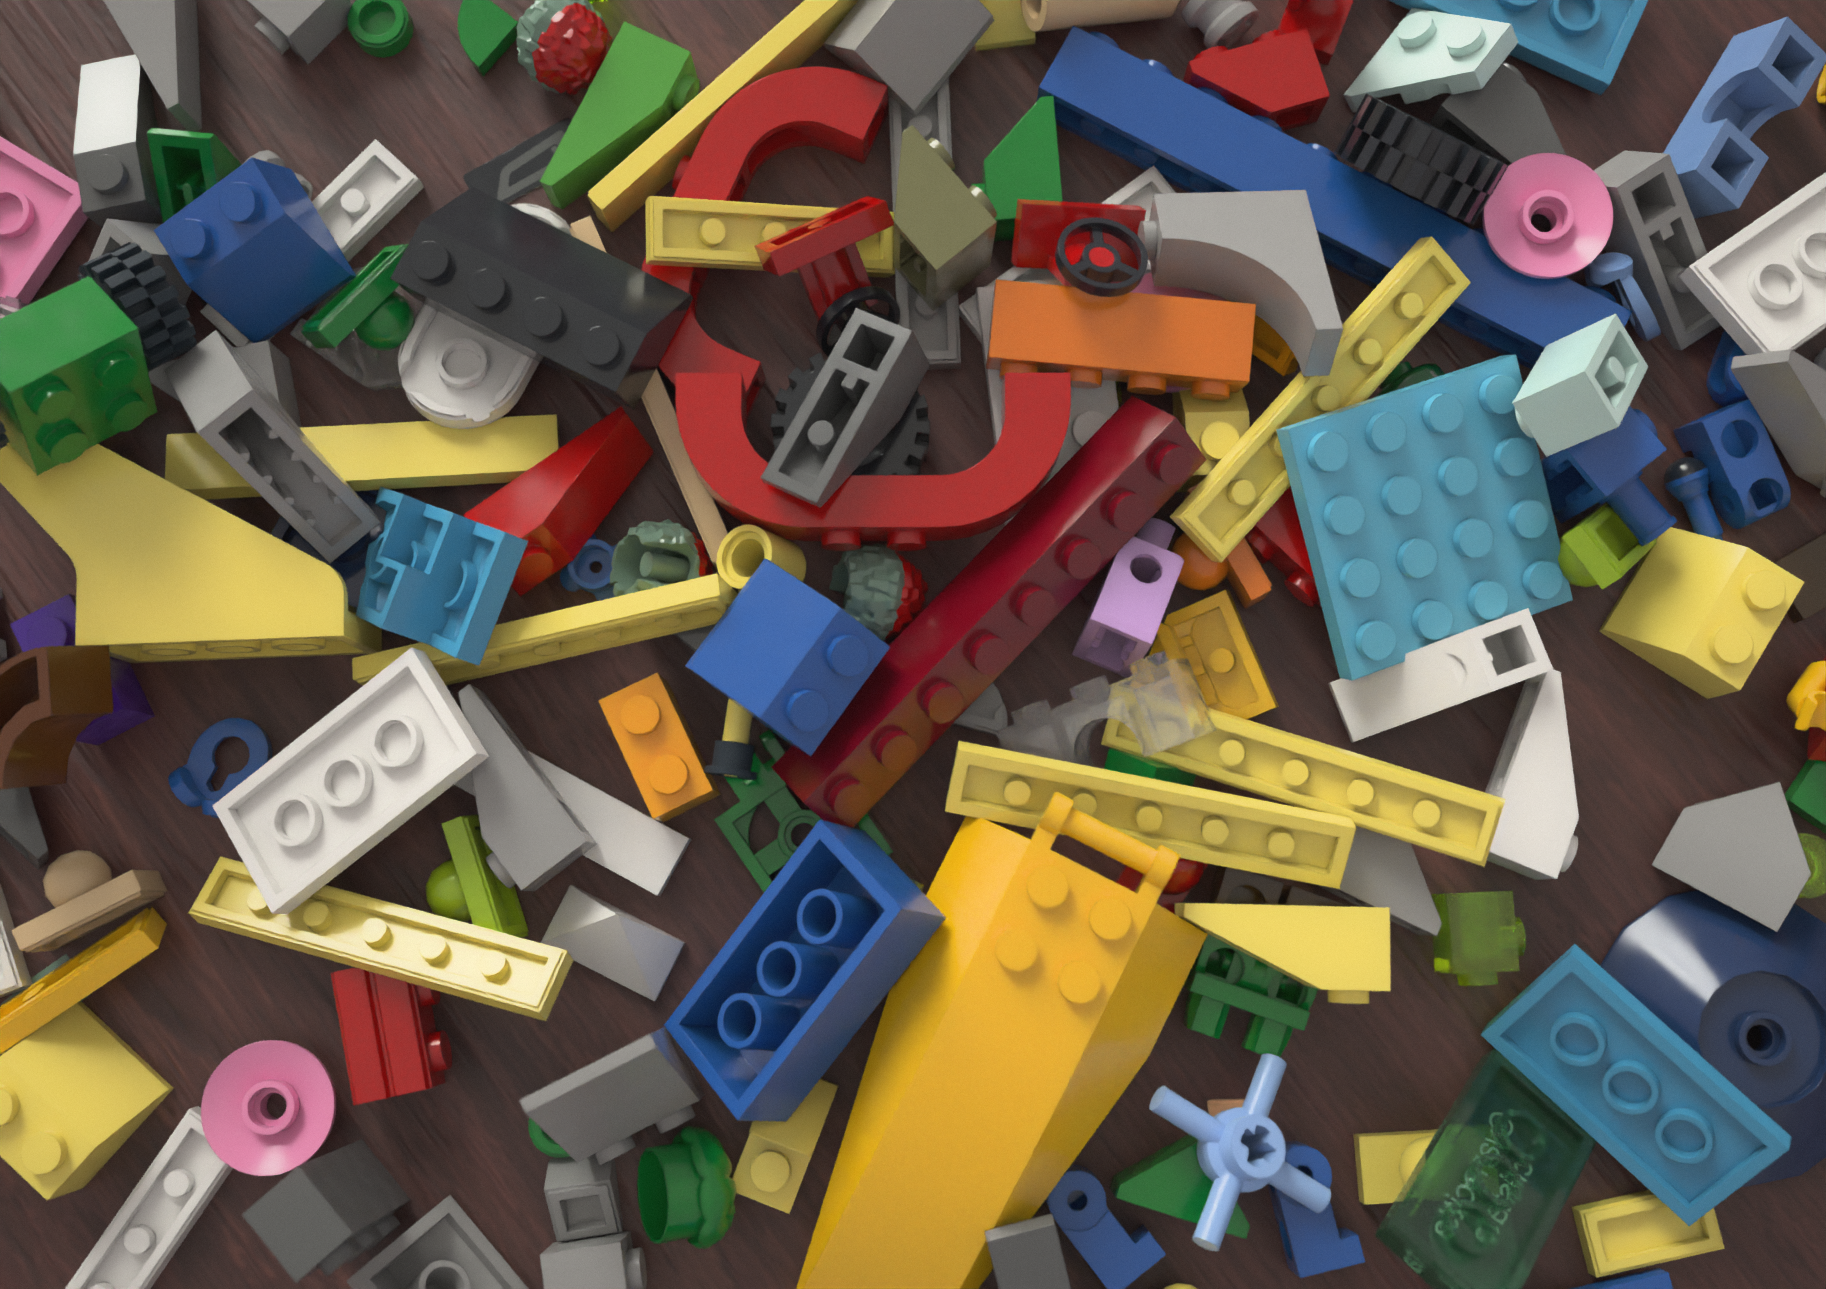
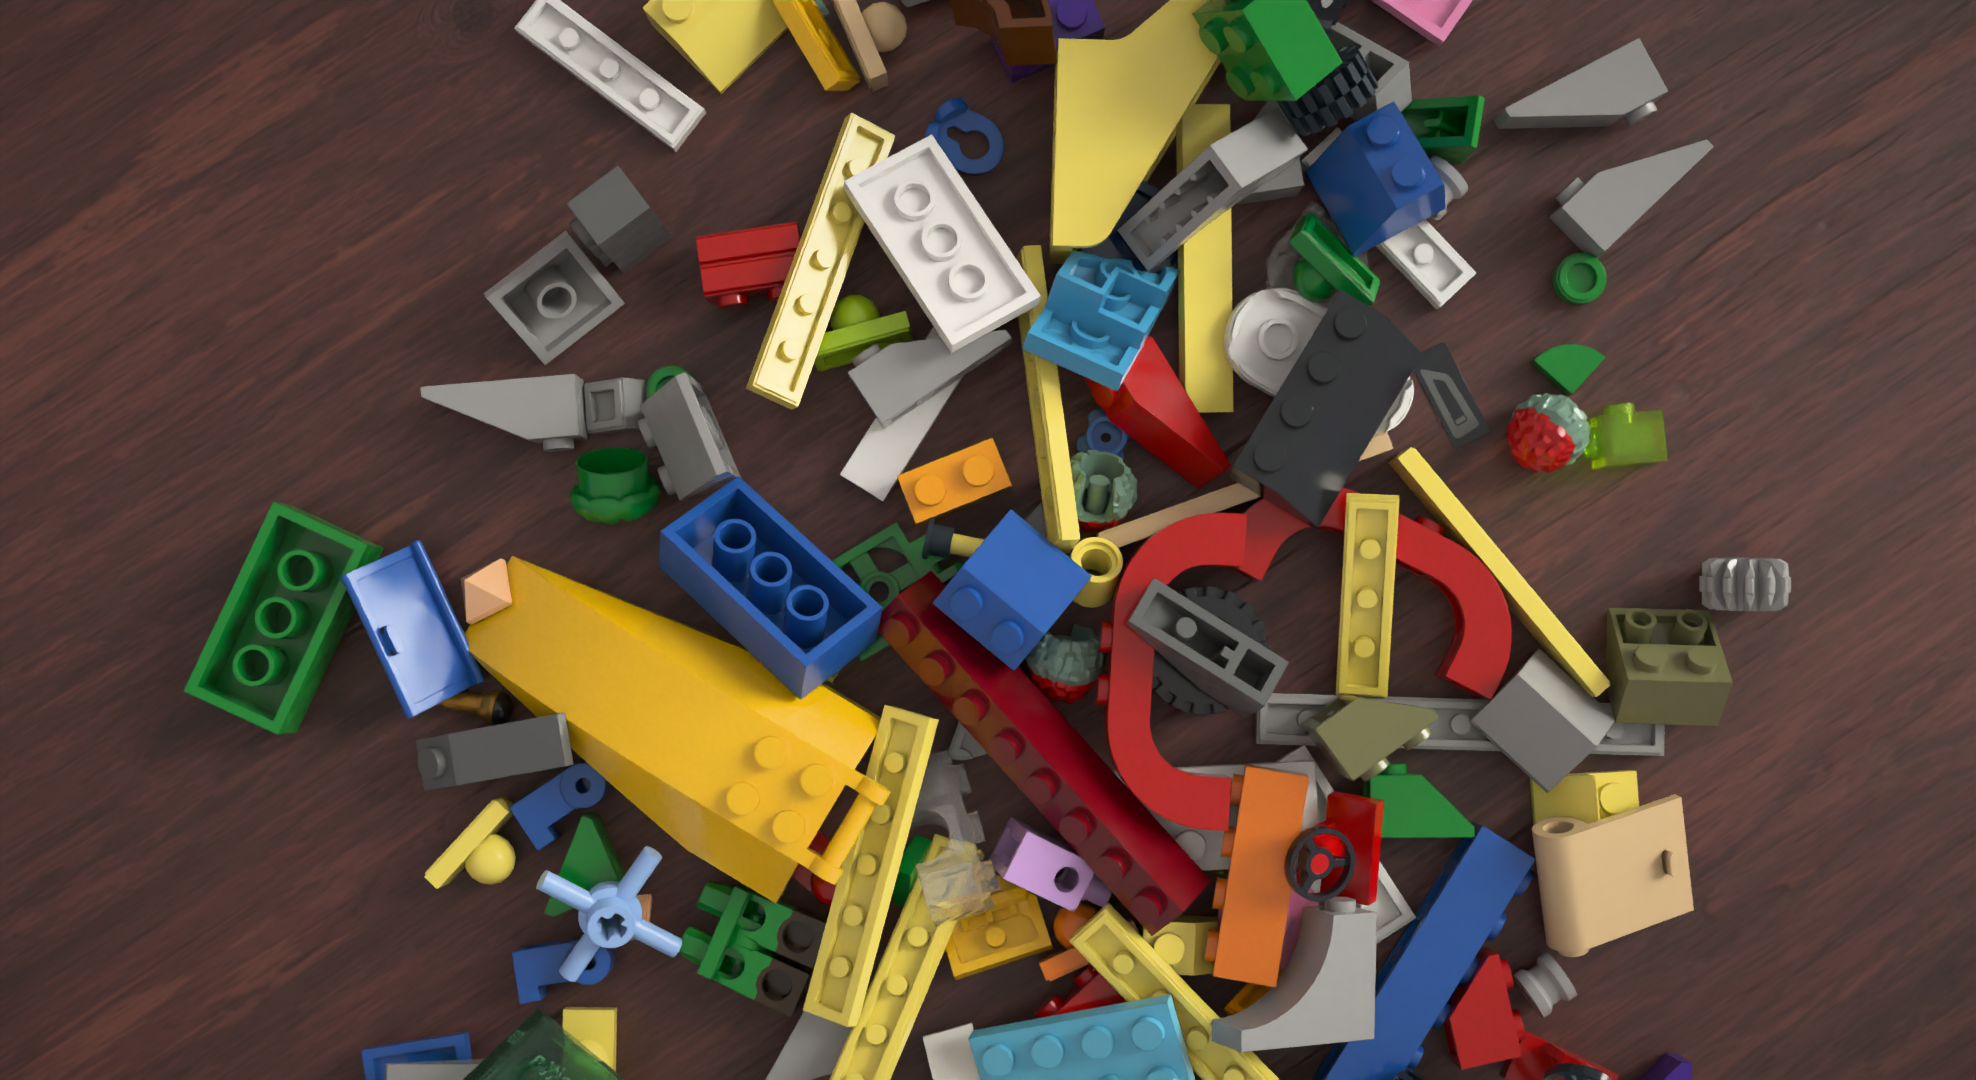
camera: 90 degrees right, 5 degrees up
dark grey slope [73,54,163,228] -> none
bright pink dish [201,1040,336,1176] -> none
bright green slope [540,21,700,209] -> none
white slope [540,885,686,1002] -> none
light yellow slope [732,1078,839,1214] -> none
red piece [754,196,900,357] -> none
light yellow slope [1175,903,1391,1004] -> none

